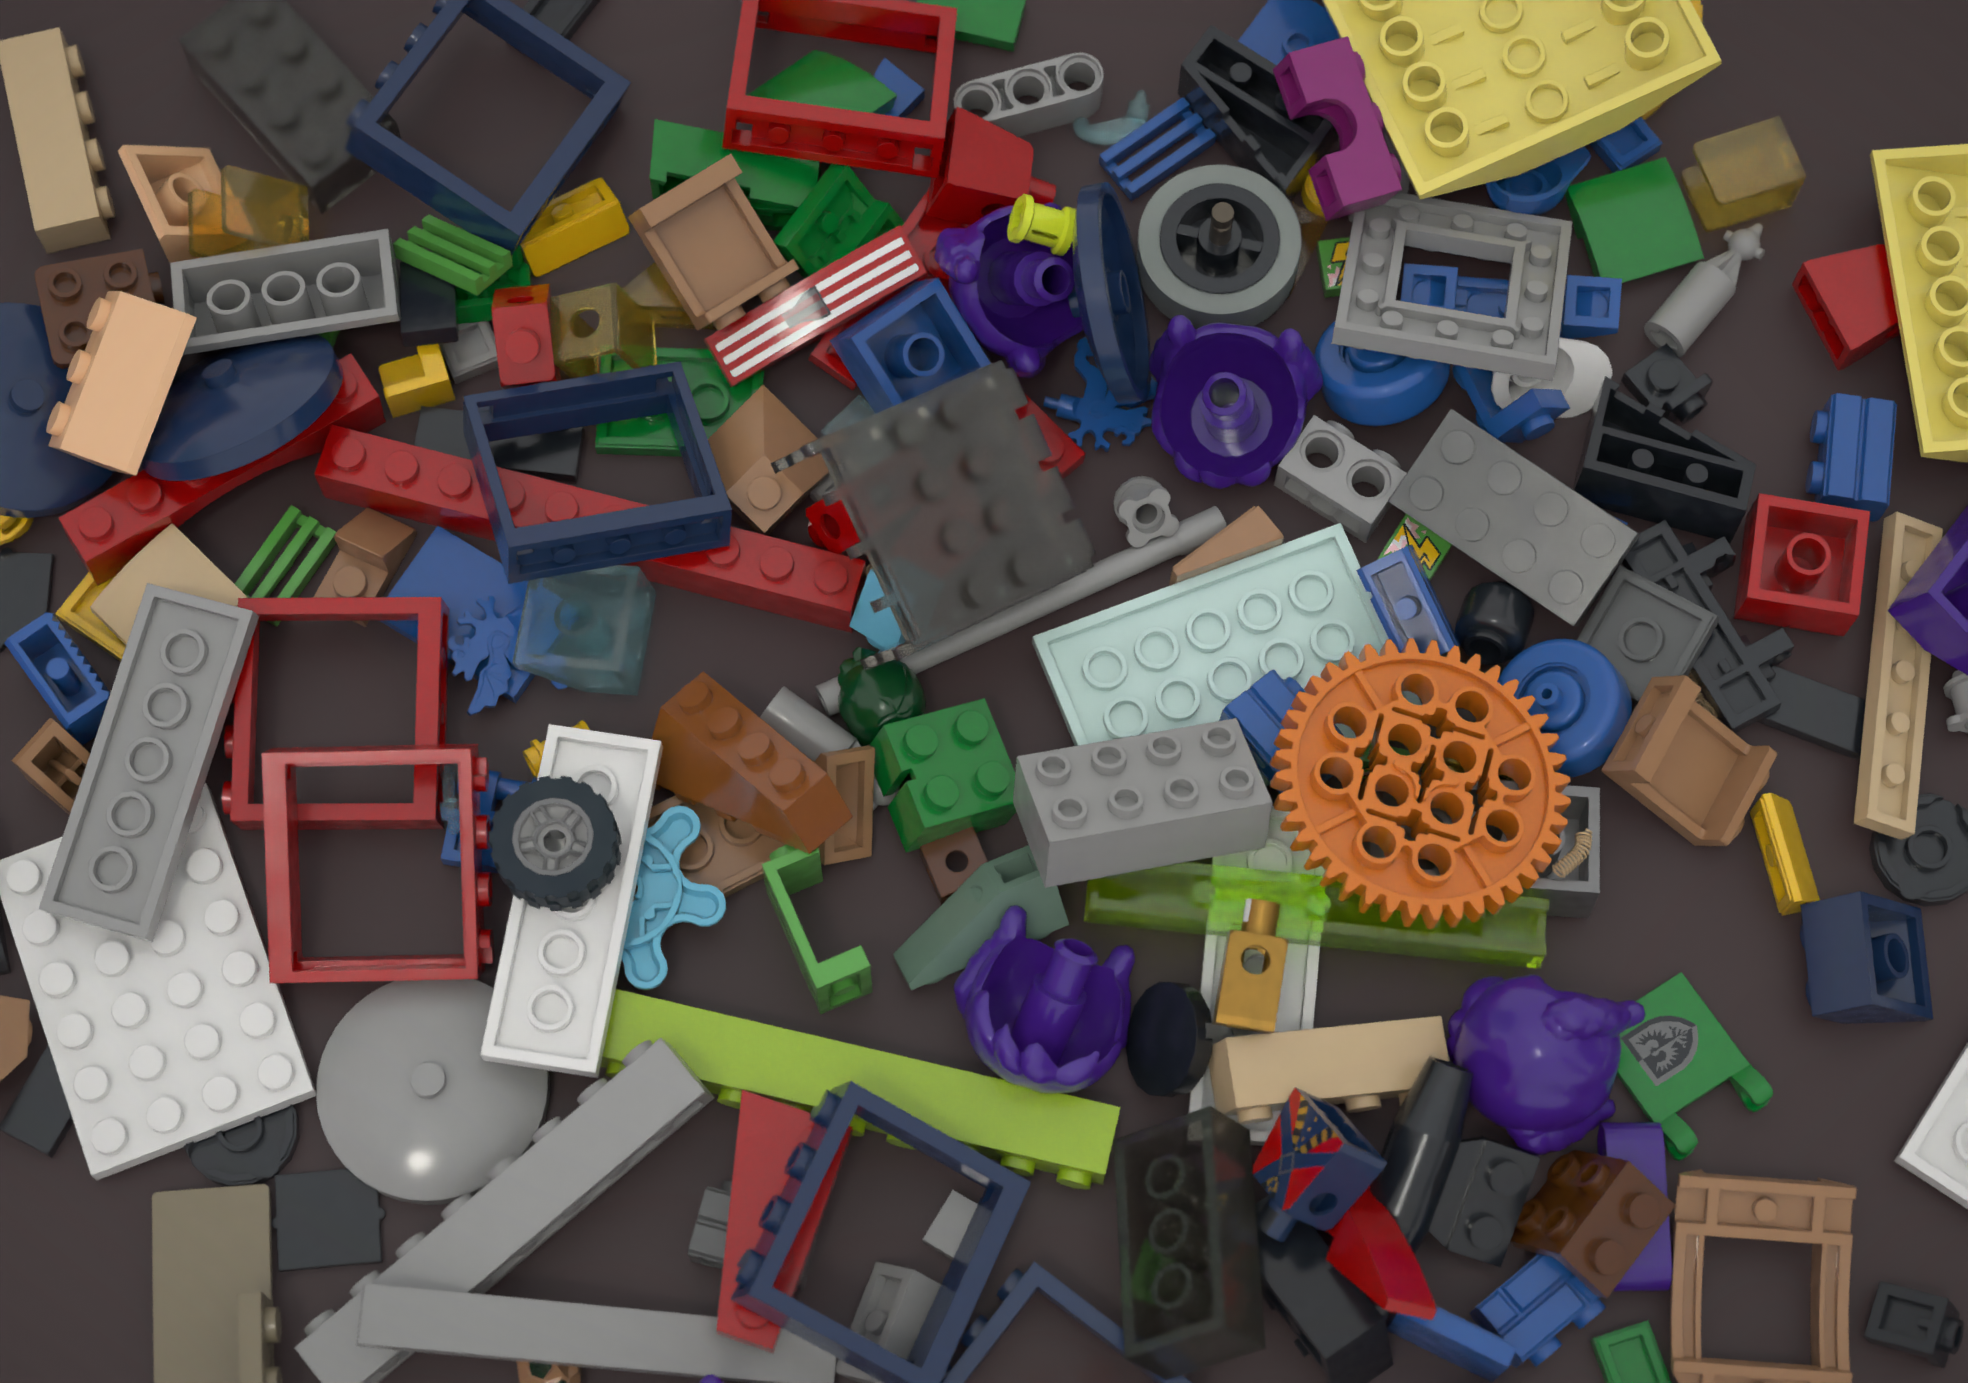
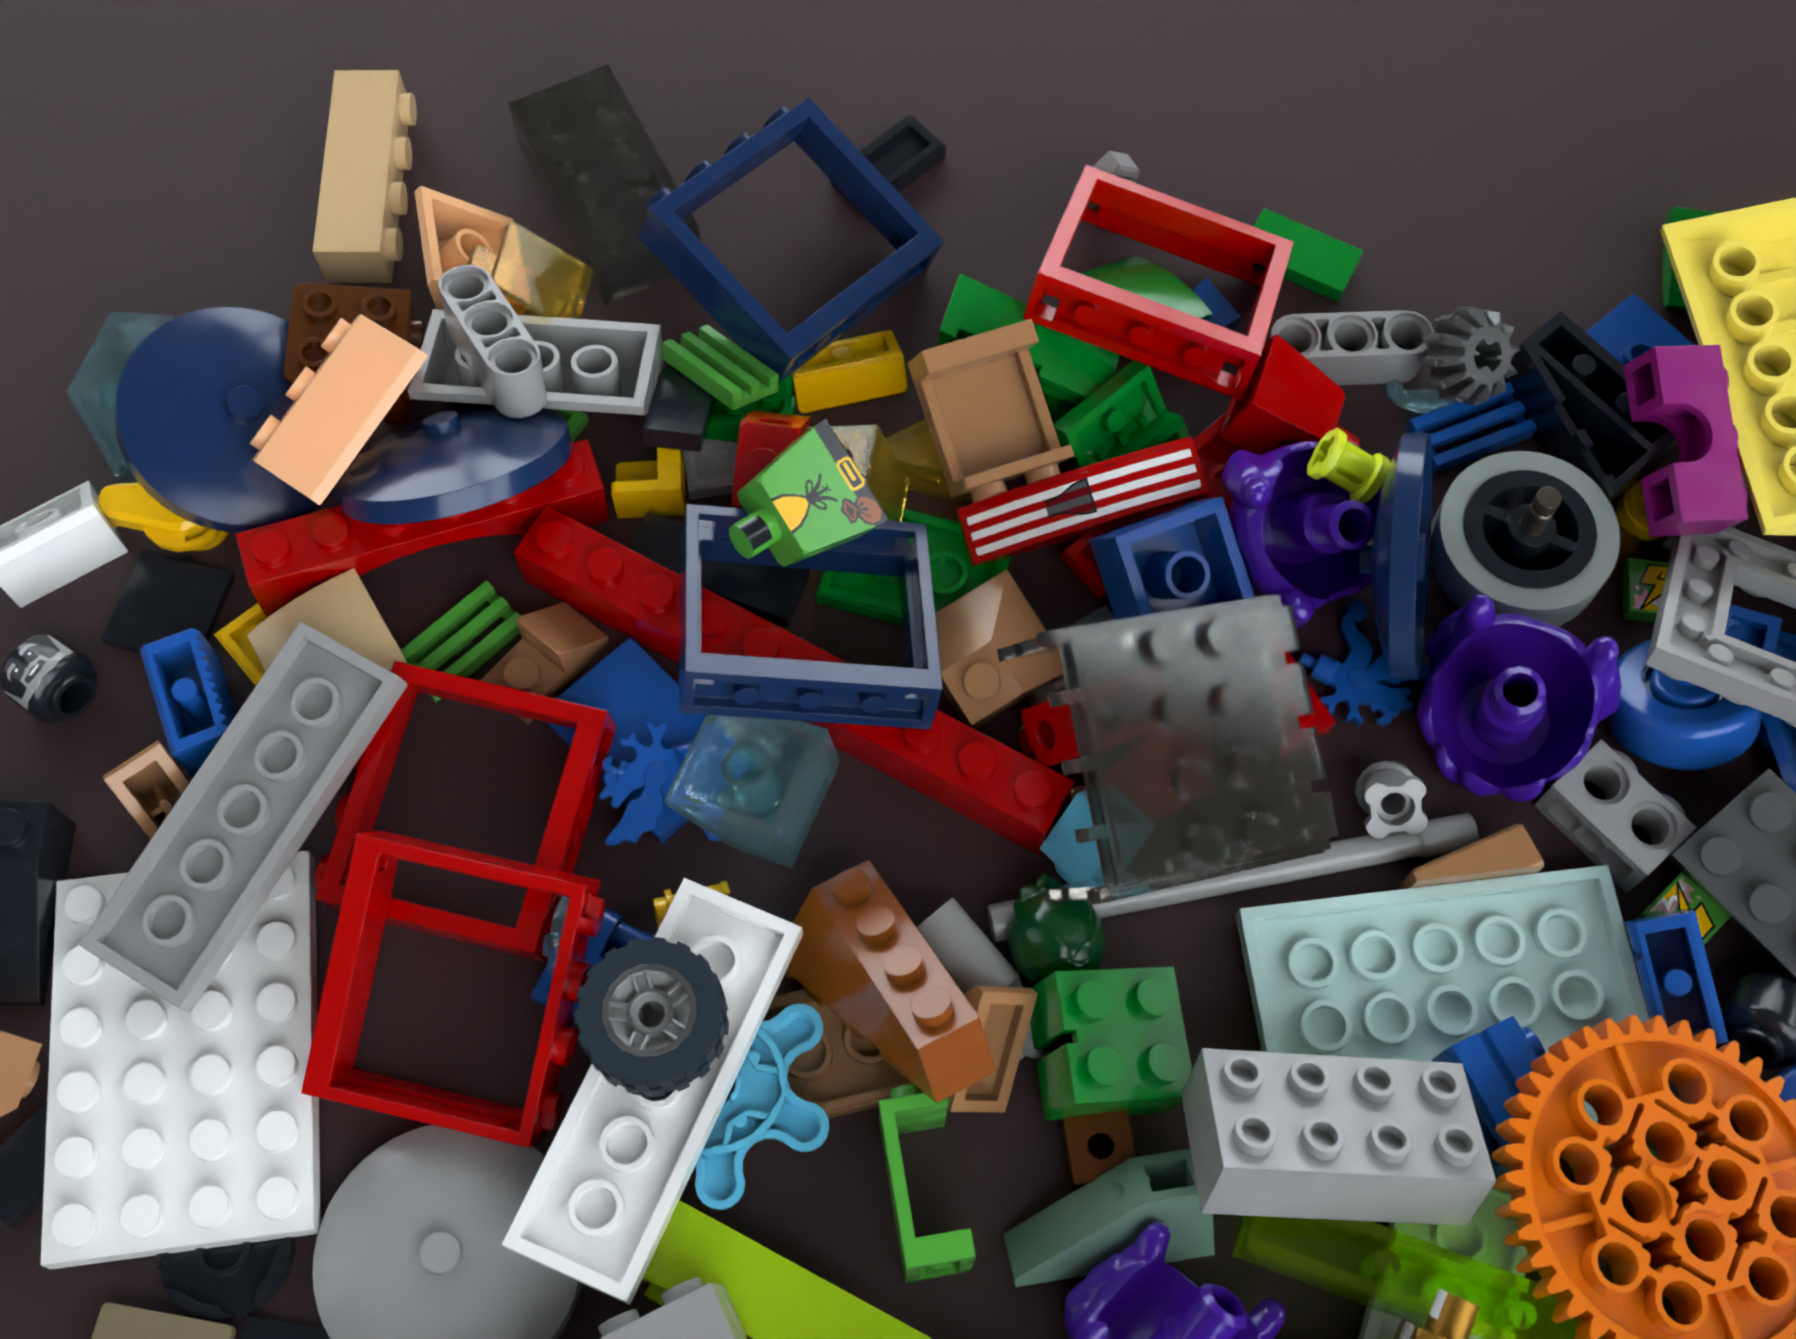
camera: 15 degrees right, 5 degrees down
none -> light grey beam [438,265,547,418]
none -> bright green torso [729,419,889,567]
none -> dark grey gear [1418,306,1522,405]

